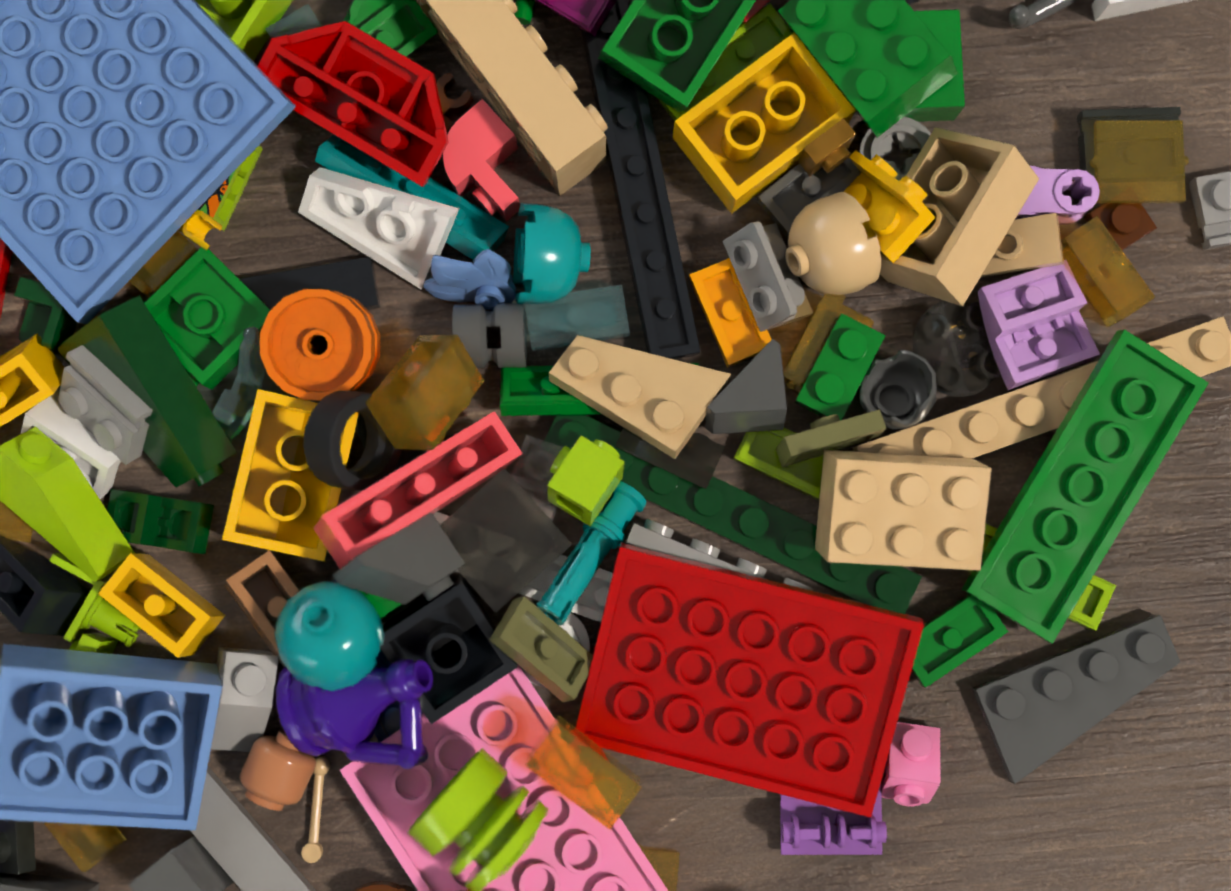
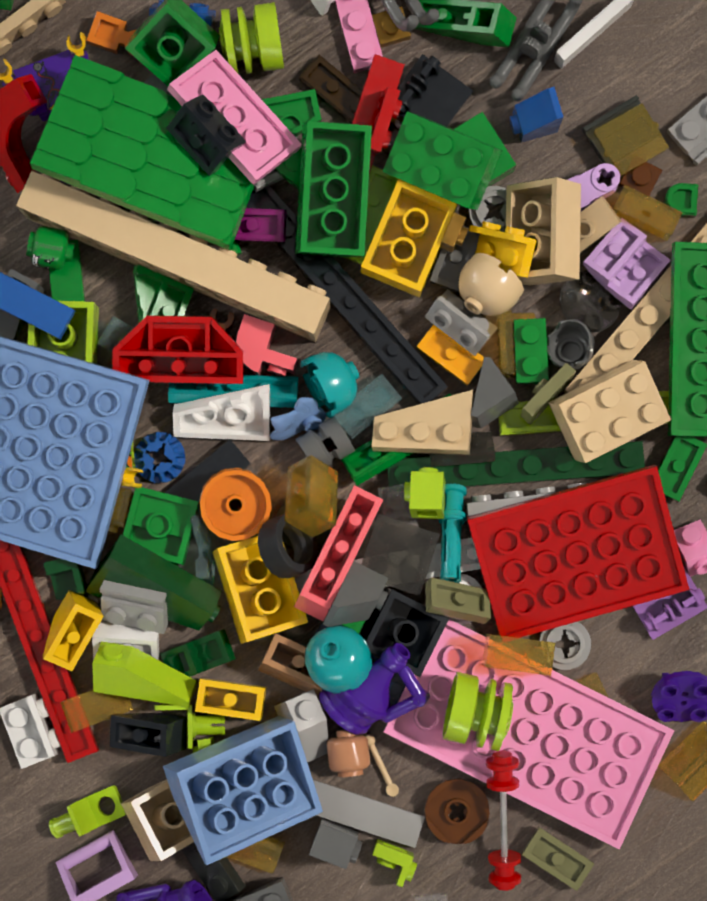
camera: 25 degrees left, 0 degrees up
none -> blue gear [134,432,185,483]
none -> blue slope [509,87,563,143]
none -> light grey gear [539,622,591,670]
none -> green tile [664,183,698,218]

